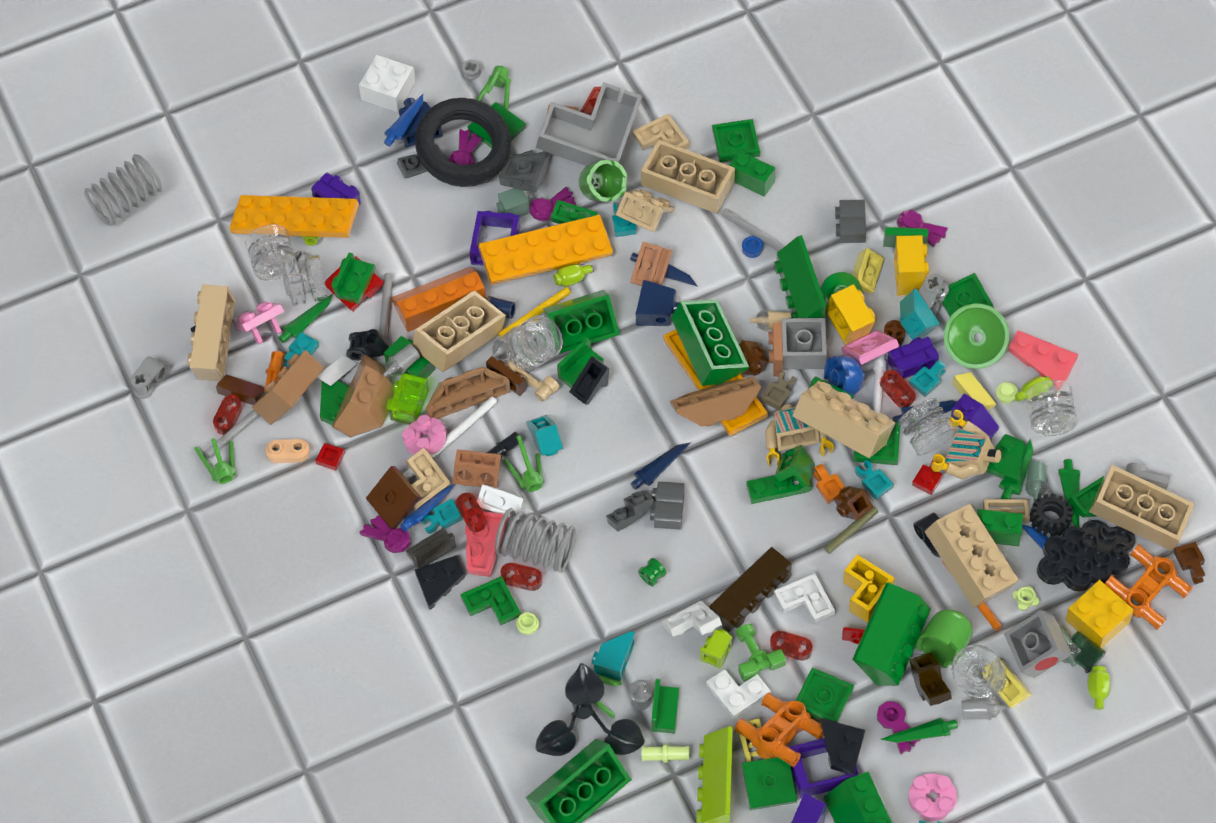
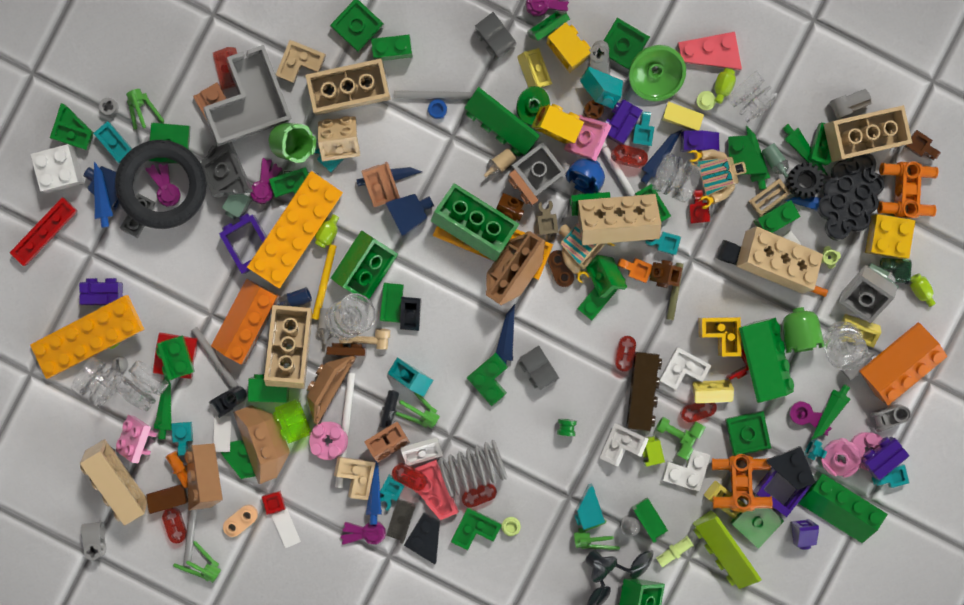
camera: 40 degrees left, 30 degrees up
reddish brown plate [366,466,421,529] -> none
light grey piece [383,344,420,377] -> none
dark grey slope [606,490,654,532] -> none
dark brown brick [909,652,952,706] -> none
none -> red plate [9,197,78,266]
none -> green wing [50,103,94,151]
none -> teal plate [93,121,132,163]
none -> white sticker [271,509,301,548]
none -> green plate [467,352,508,406]
none -> reddish brown plate [548,250,574,287]
none -> clear red beam [615,336,636,372]
none -> light yellow slope [692,380,734,403]
none -> teal plate [804,438,827,460]
none -> bright pink plate [822,438,862,477]
none -> orange slope [859,322,948,405]
none -> dark purple brick [861,437,909,481]
none -> light grey piece [870,404,911,432]

